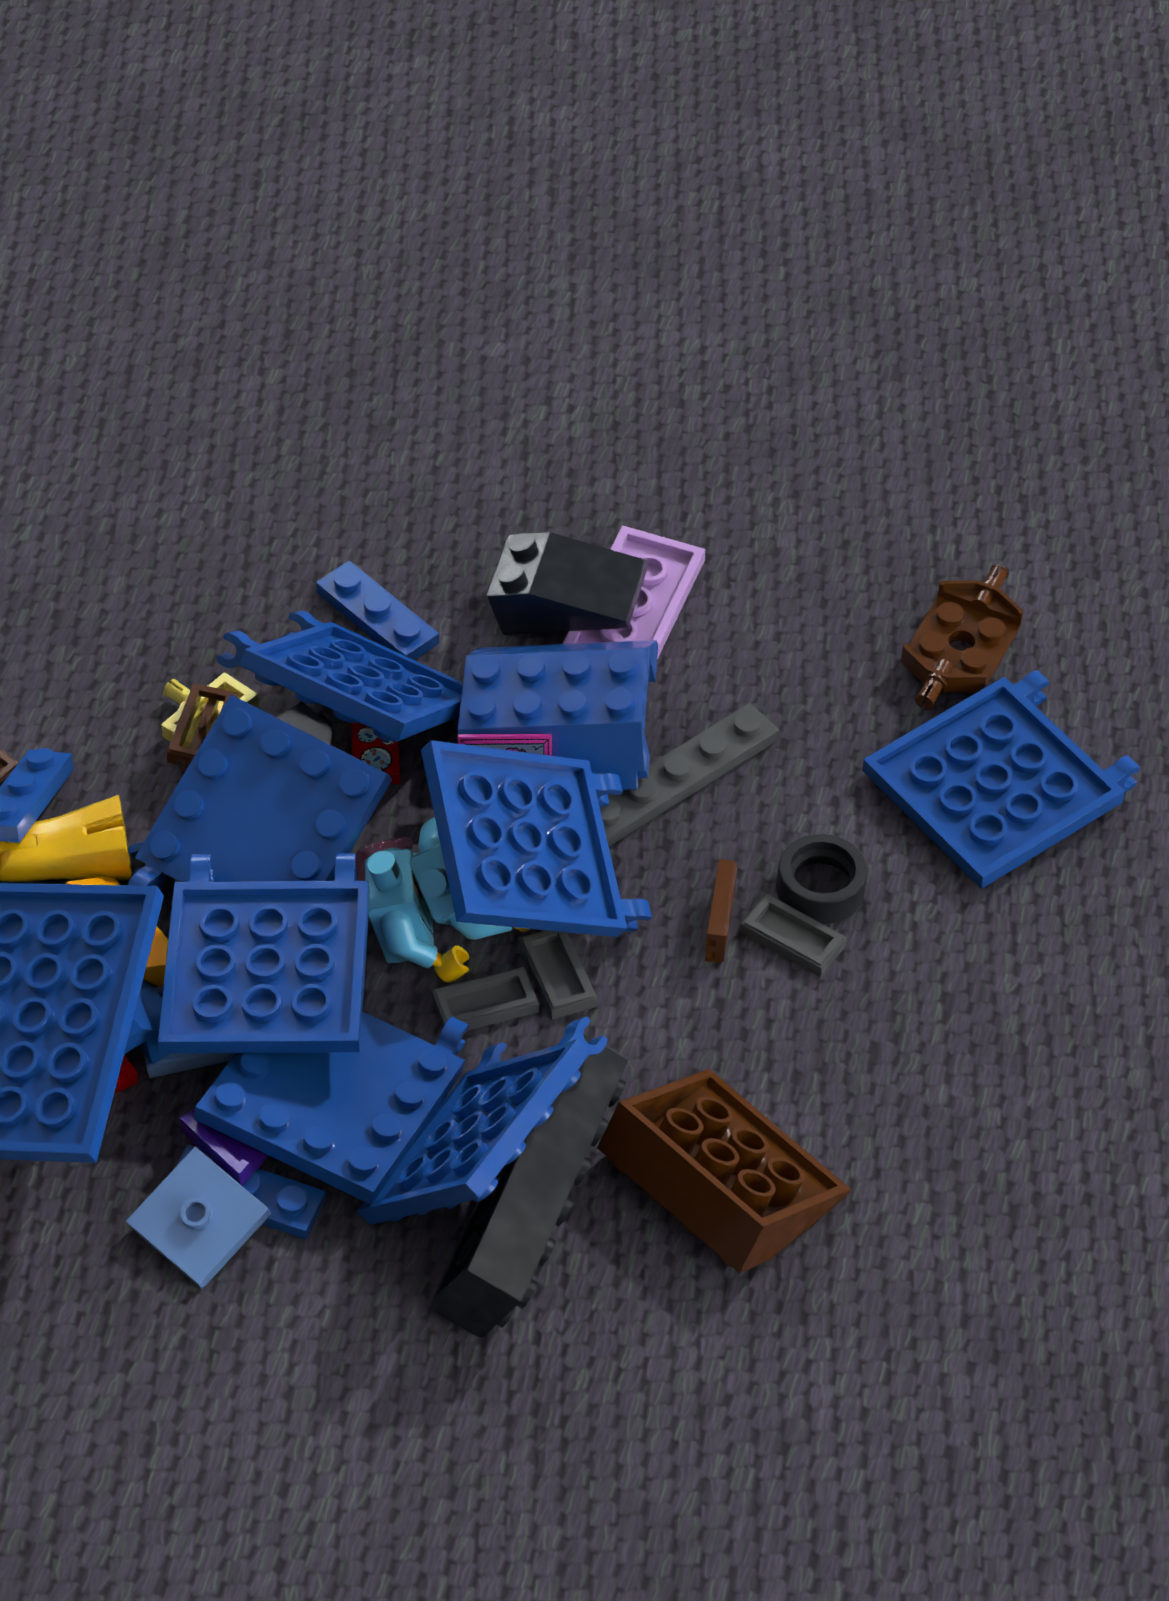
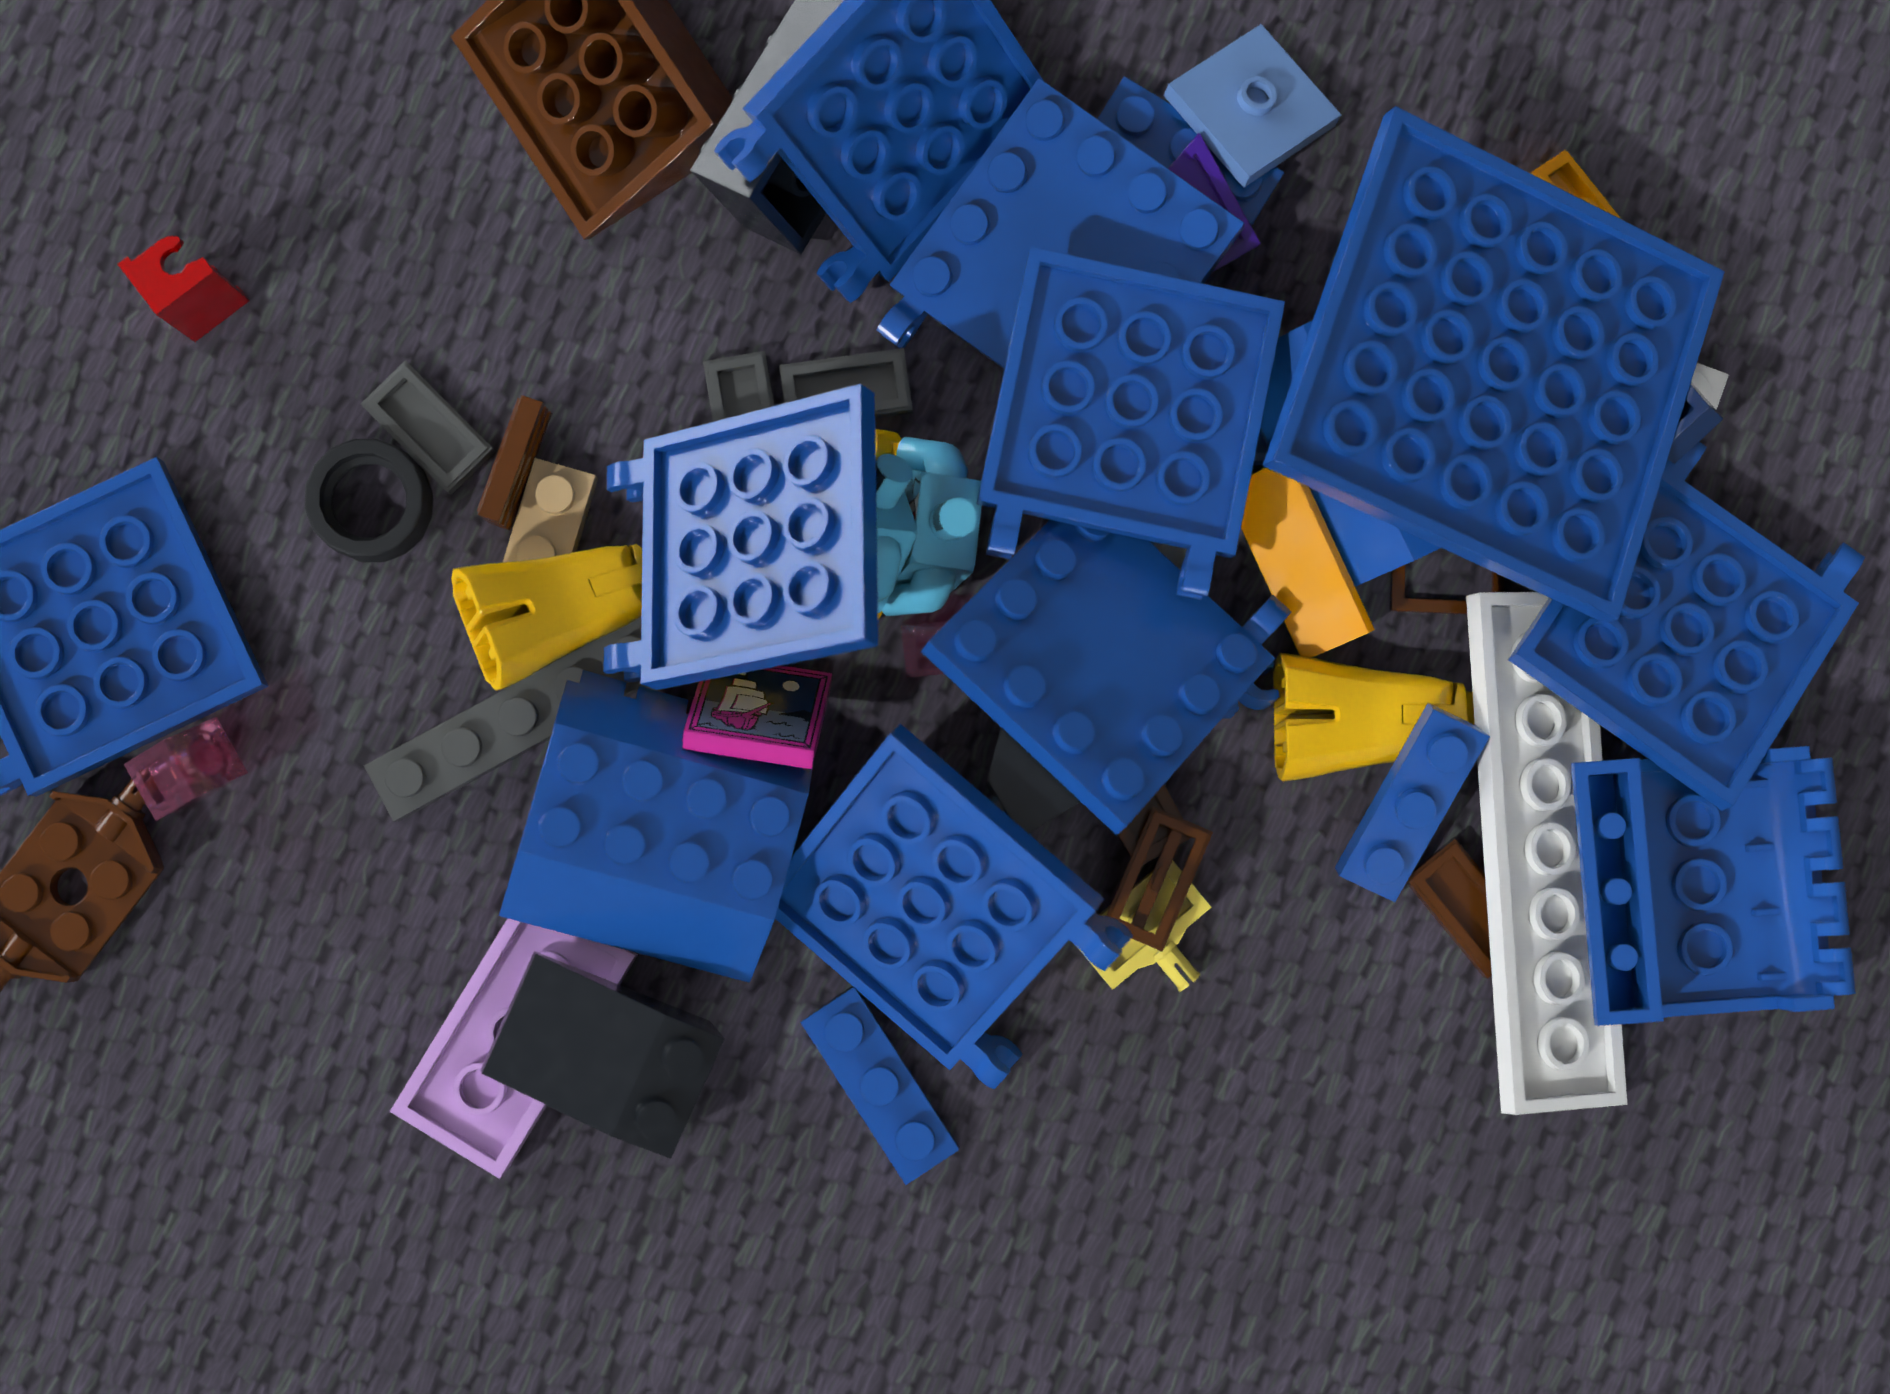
camera: 165 degrees left, 35 degrees up
none -> red hinge [117,236,250,342]
none -> clear pink brick [124,717,248,821]
none -> yellow piece [451,544,642,691]
none -> tan plate [503,458,598,562]

